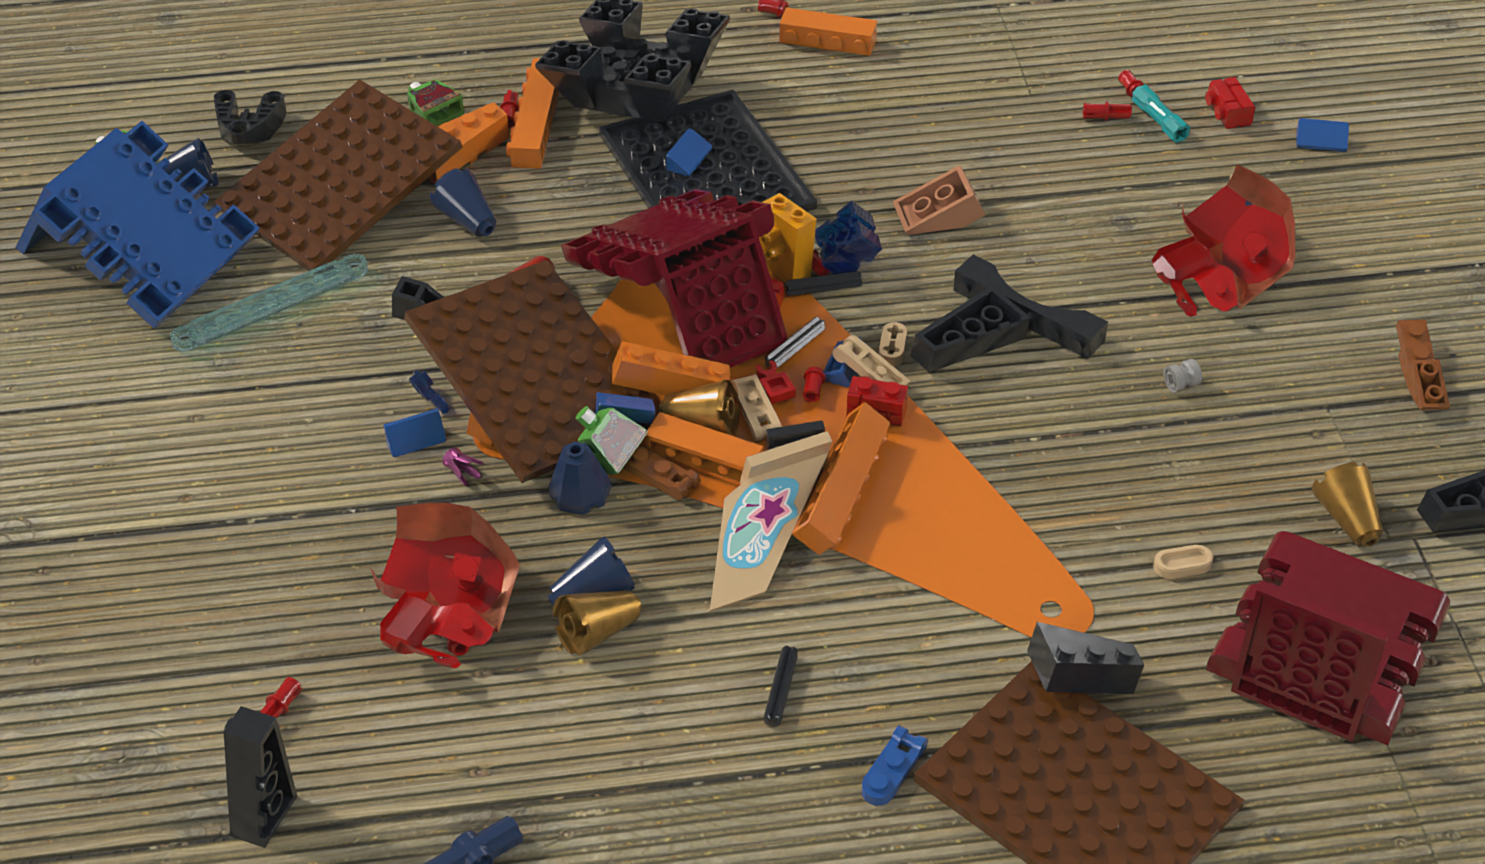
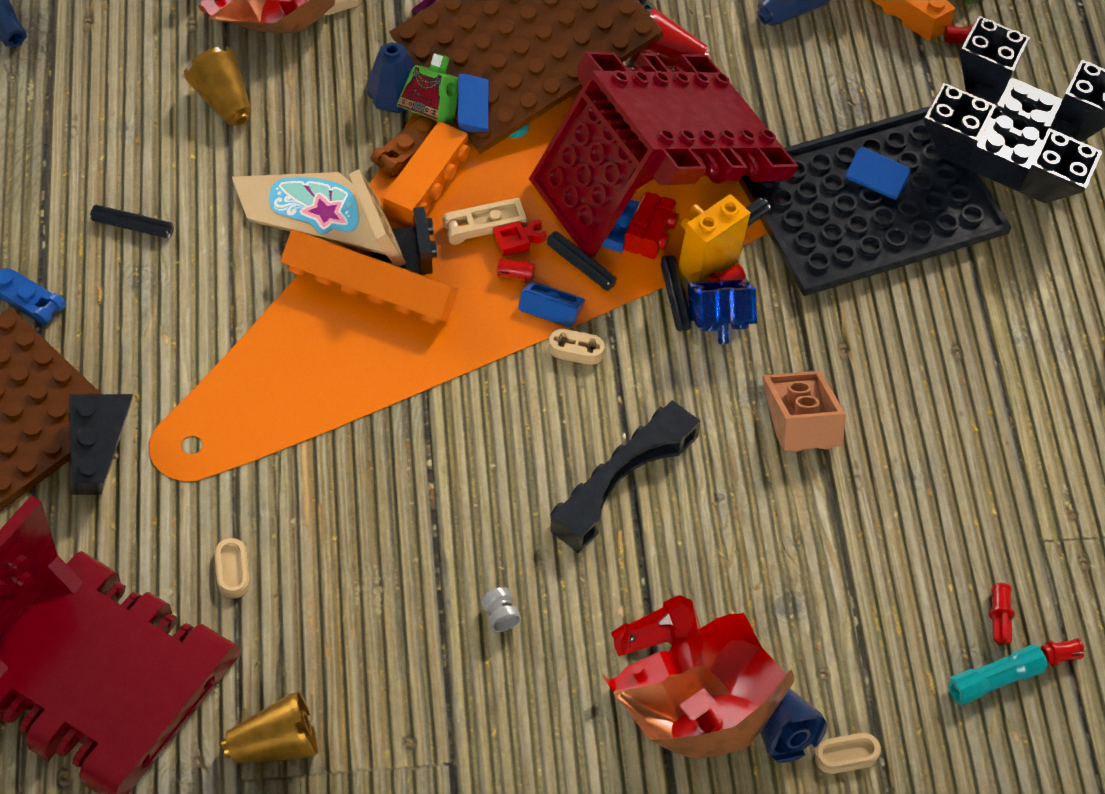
camera: 90 degrees right, 10 degrees up
orange brick [506,58,560,169] -> none
dark blue cone [547,537,635,606] -> none
orange brick [612,341,730,395] -> none
pearl gold cone [659,380,740,436] -> none
tan plate [832,335,910,385] -> none
red brick [846,376,908,426] -> none
black wedge [910,286,1030,373] -> none
red brick [1205,77,1256,129] -> none

